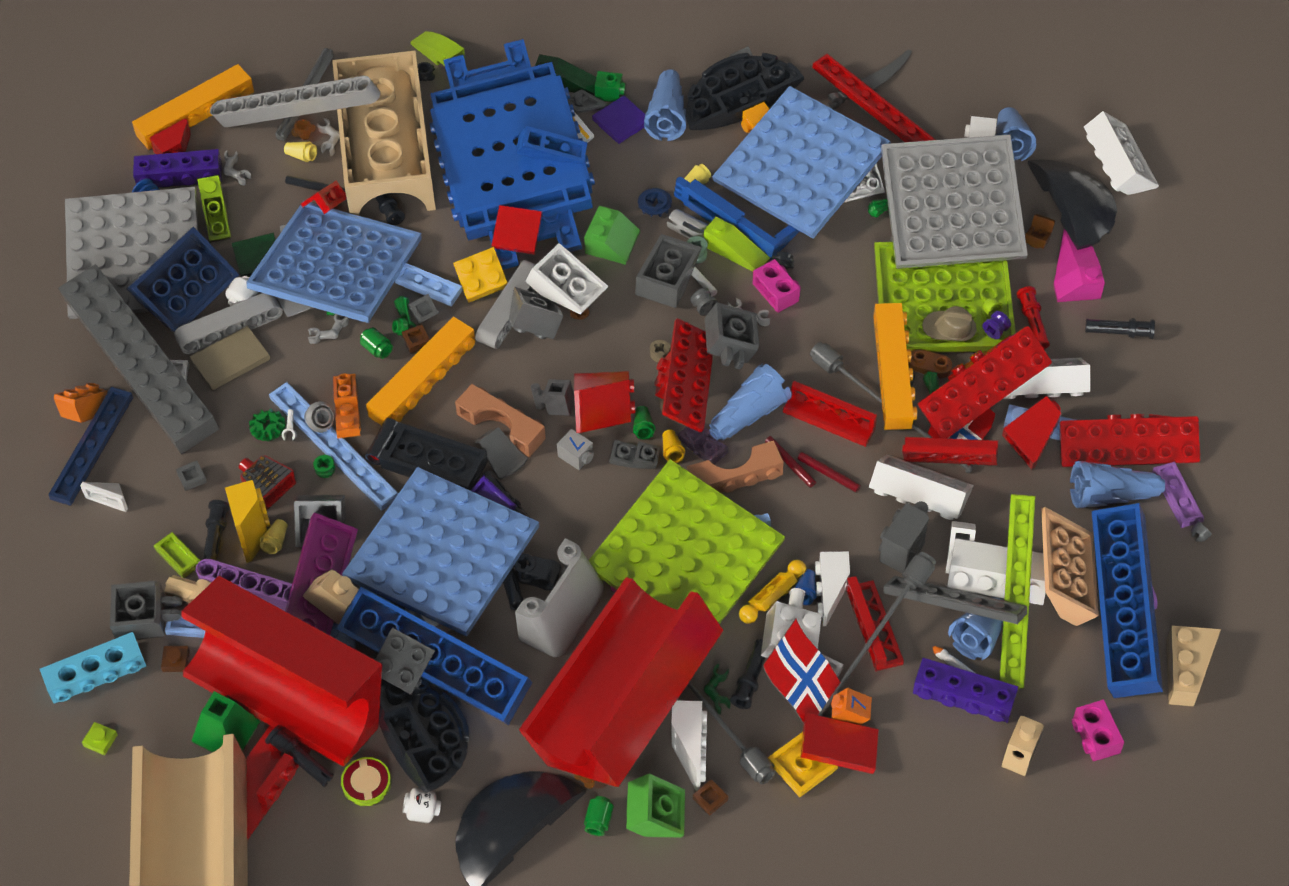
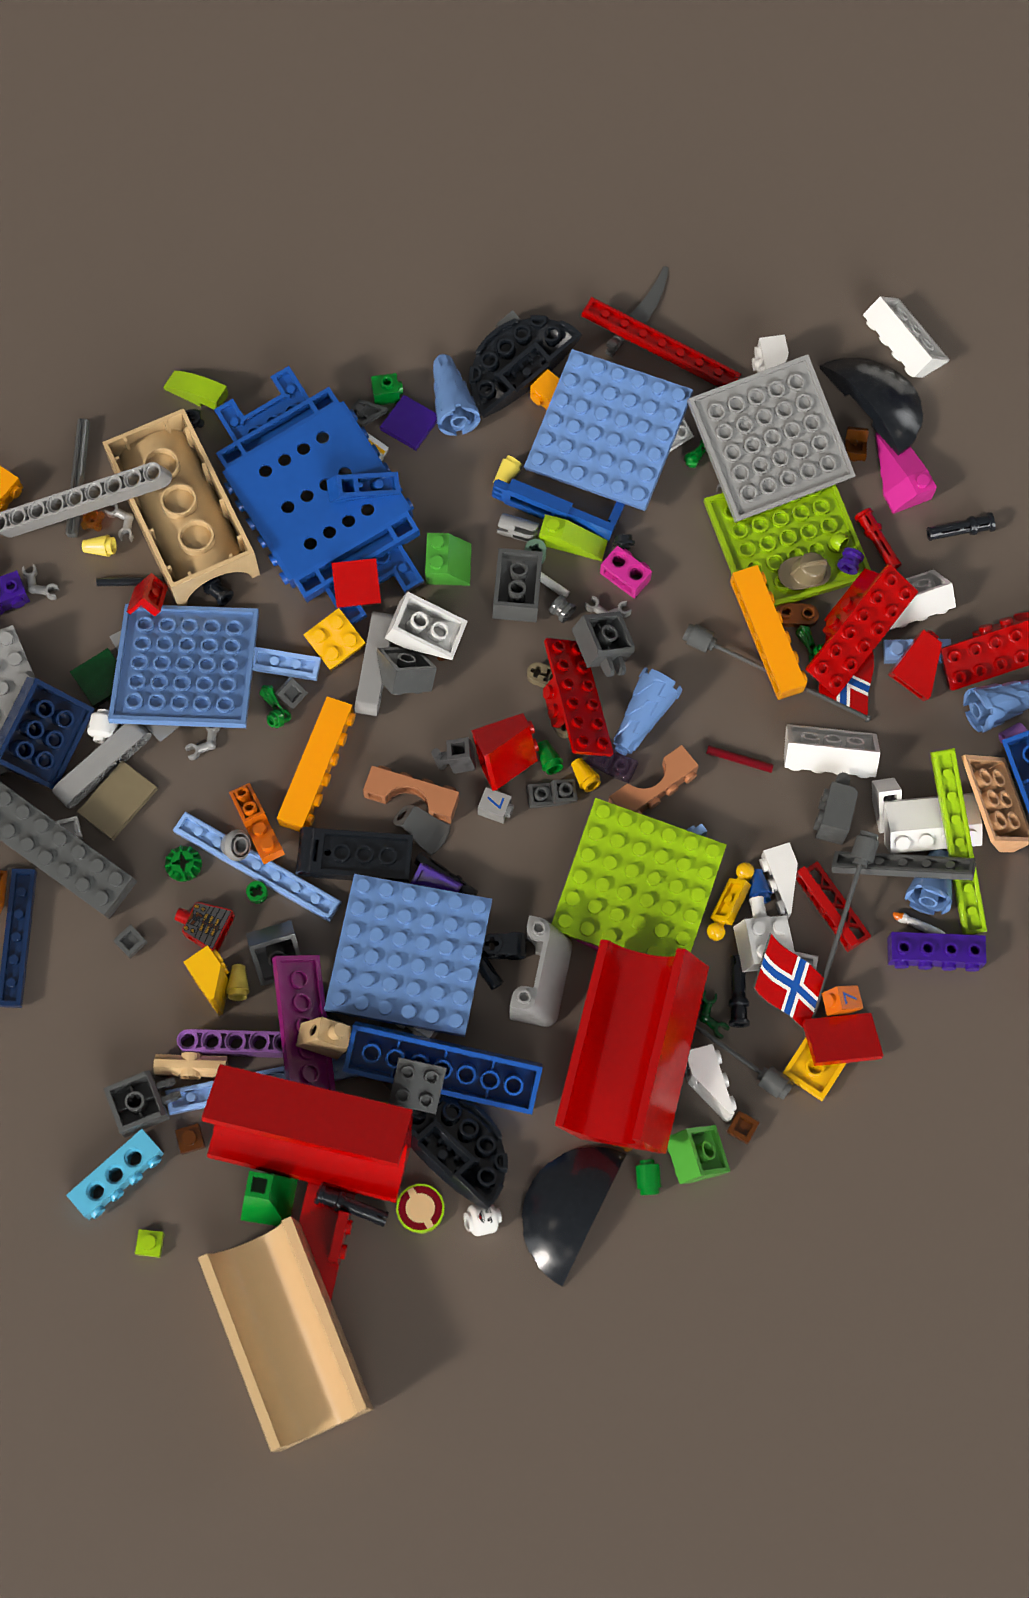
camera: 20 degrees left, 15 degrees up
white slope [80,482,128,512] -> none
lime tile [154,532,201,578] -> none
lime slope [197,175,231,242] -> none
black pin [203,500,230,561] -> none
white hand [282,409,297,440] -> none
green brick [360,327,393,359] -> none
reddish brown plate [402,325,430,353] -> none
dark green slope [535,54,597,96] -> none
dark blue gear [638,188,672,218] -> none
dark red bar [765,436,816,488] -> none
red fence [783,381,877,447] -> none
red fence [902,437,998,465] -> none
medium blue cone [995,107,1036,161] -> none
tan torso [1001,716,1044,776] -> none

